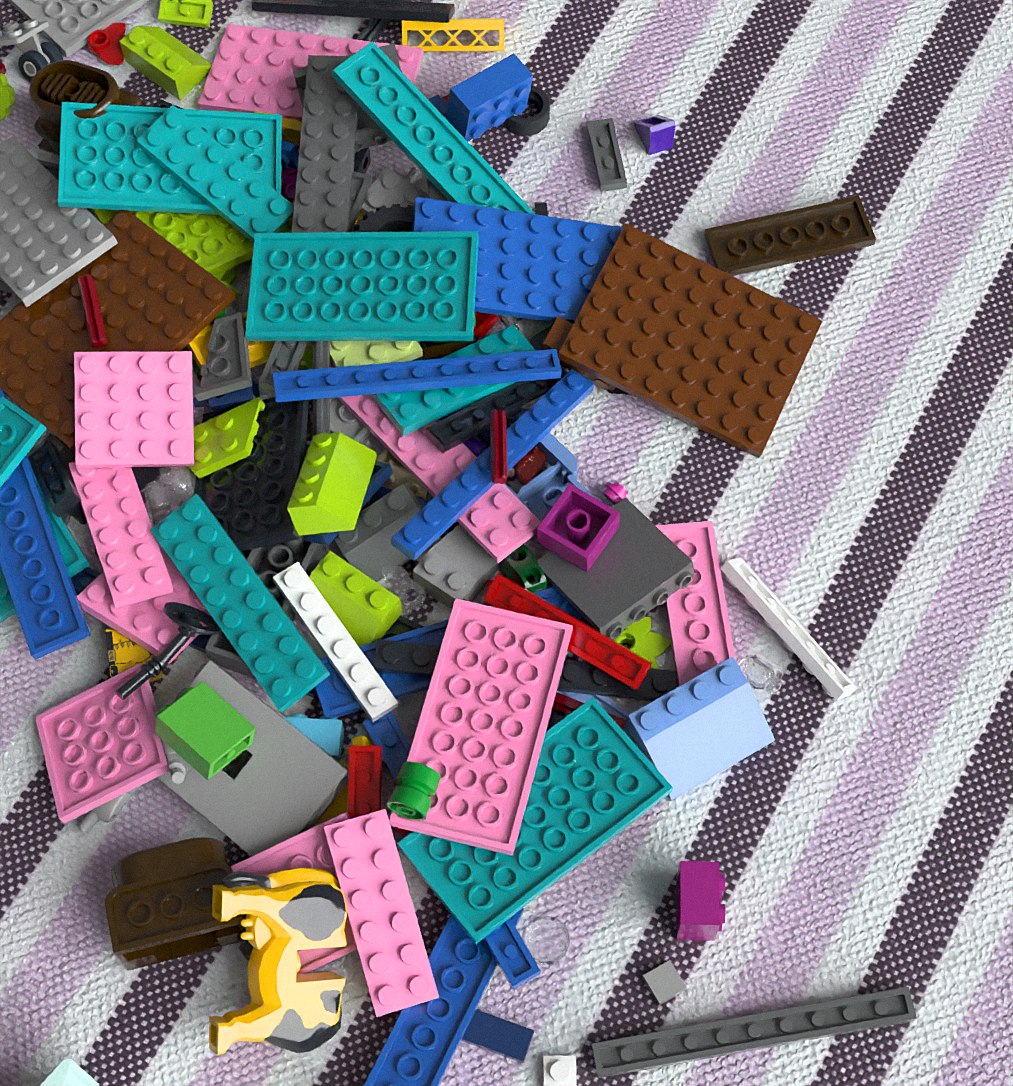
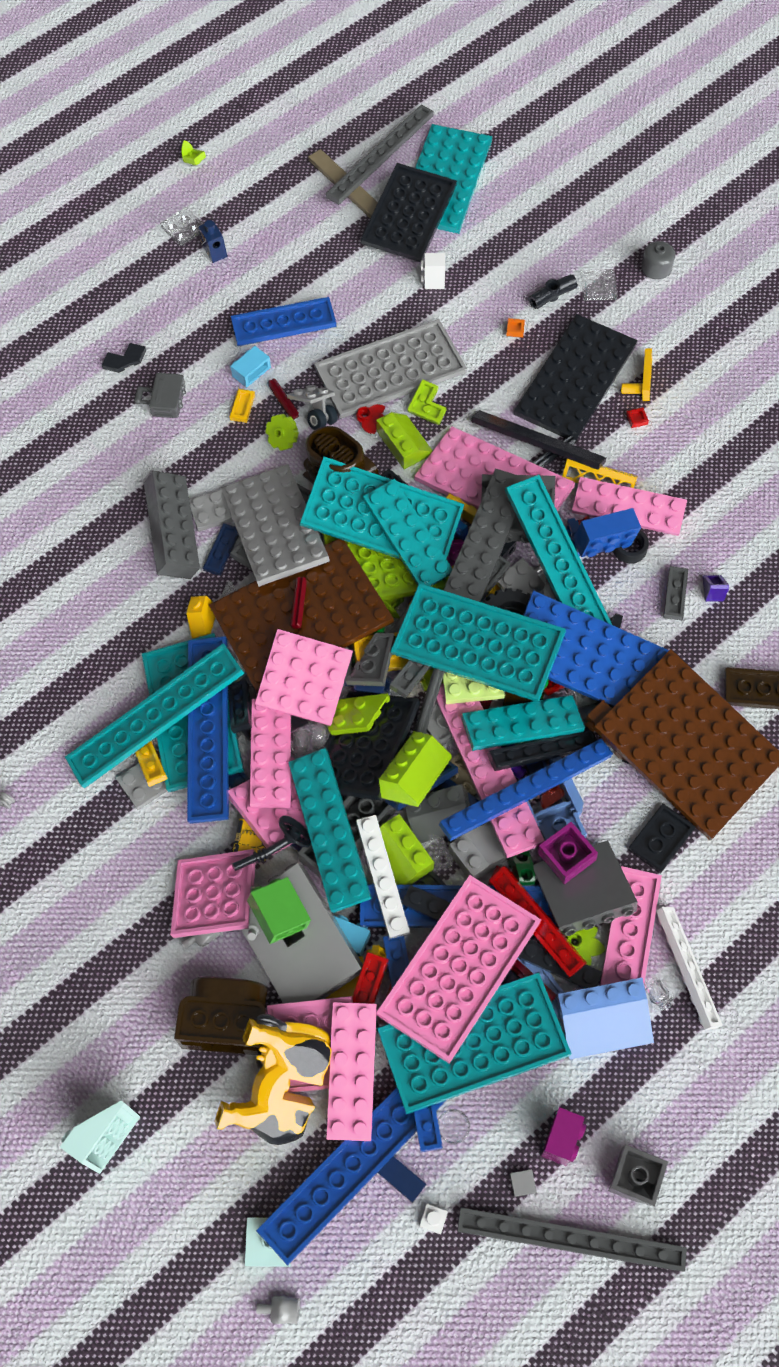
camera: 20 degrees right, 0 degrees up
blue plate [272,349,562,402] -> none
green wheel [387,761,441,821] -> none
dark red axle [490,409,508,484] -> none
dark pink plate [602,481,628,505] -> none
none -> bright pink plate [572,477,687,536]
none -> flat silver slope [608,1144,668,1206]
none -> black tile [627,803,696,874]

